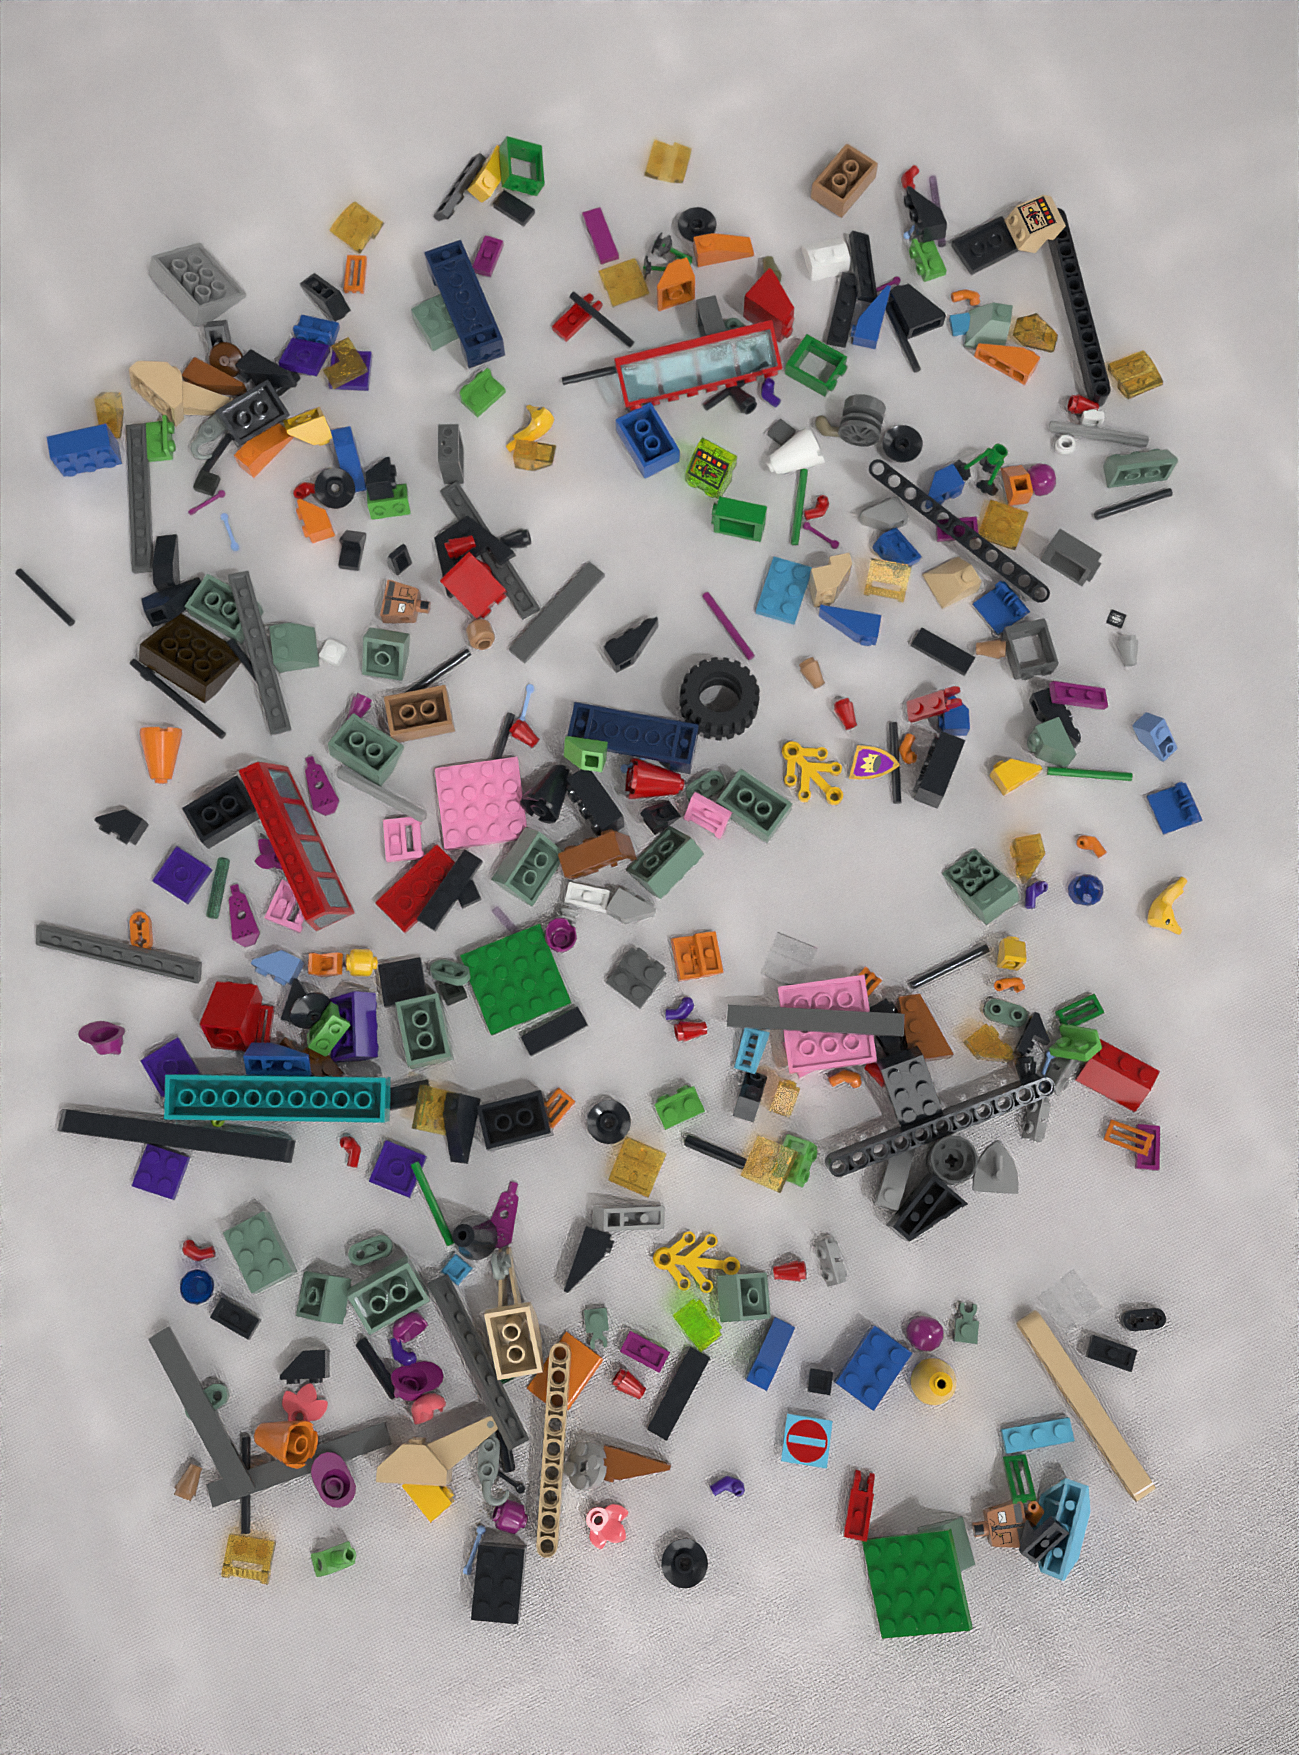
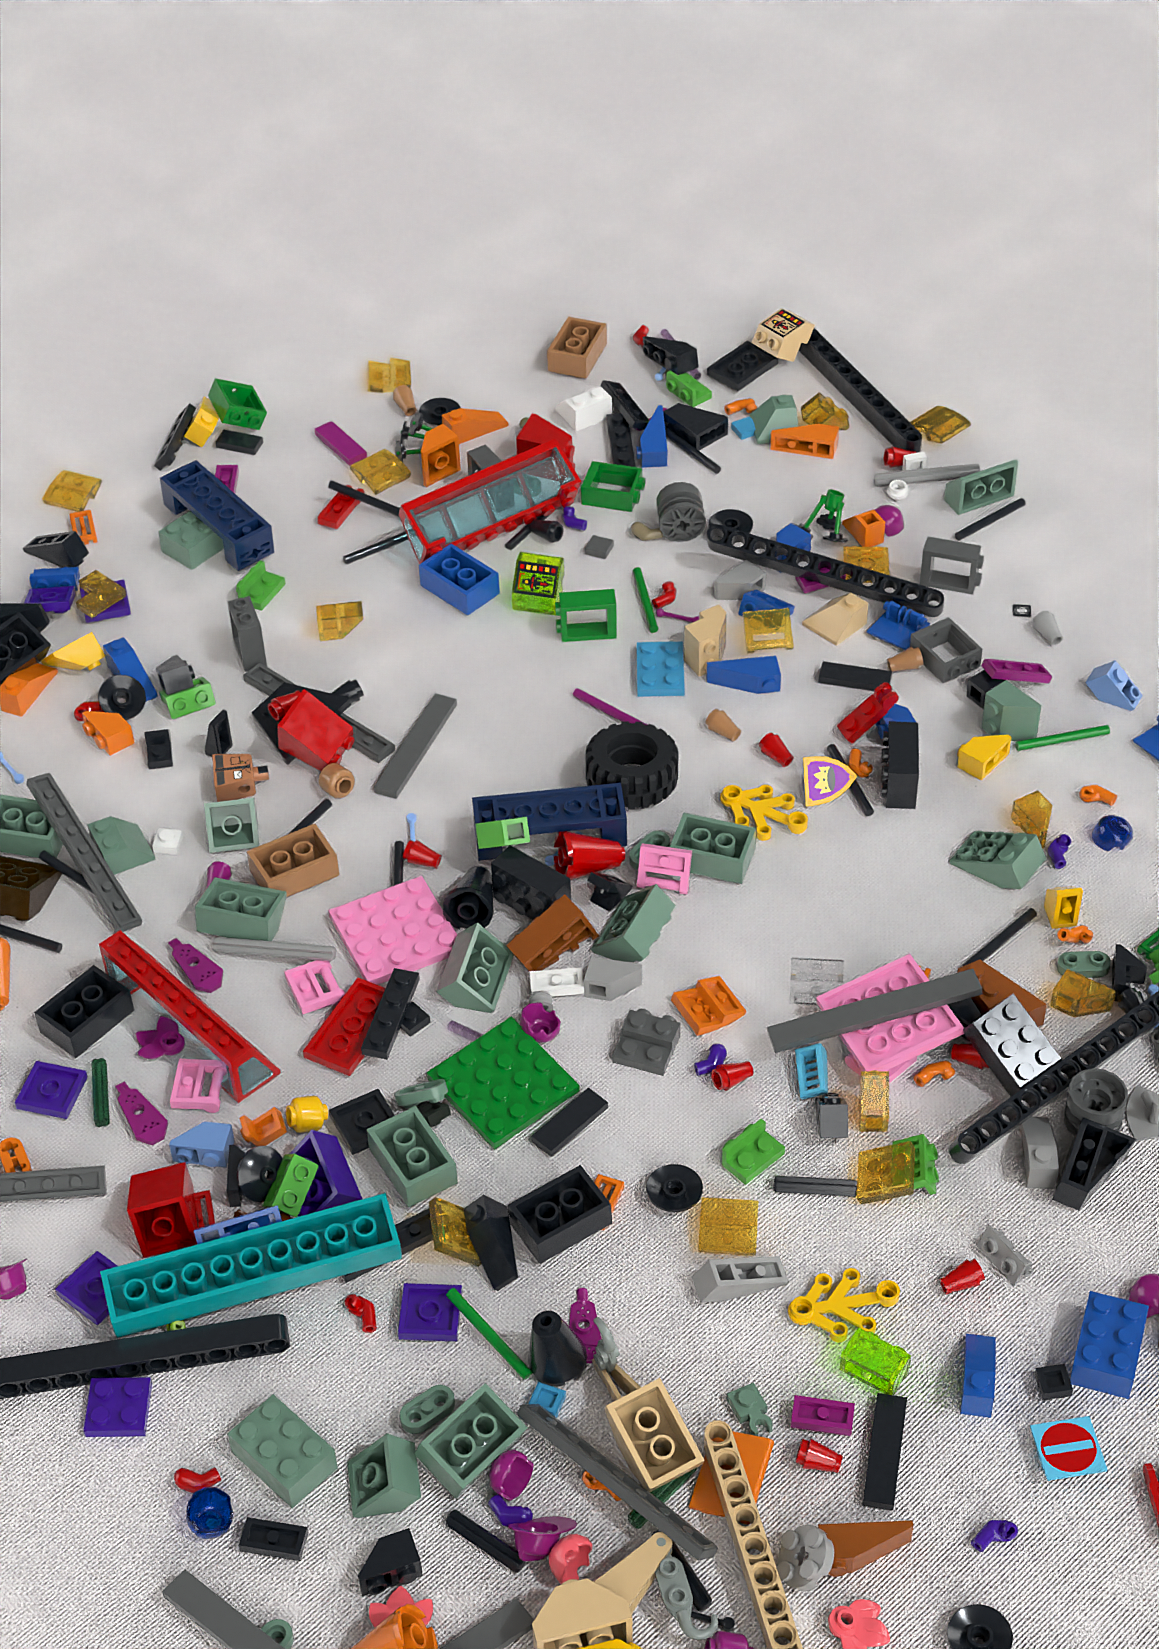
camera: 20 degrees left, 30 degrees down
yellow animal [506,404,555,452] -> none
black slope [564,1226,614,1293] -> none
black slope [603,616,659,673] -> none
sand green slope [717,1273,771,1322] -> none
white cone [767,426,825,475] -> none
none -> medium nougat cone [393,385,417,416]

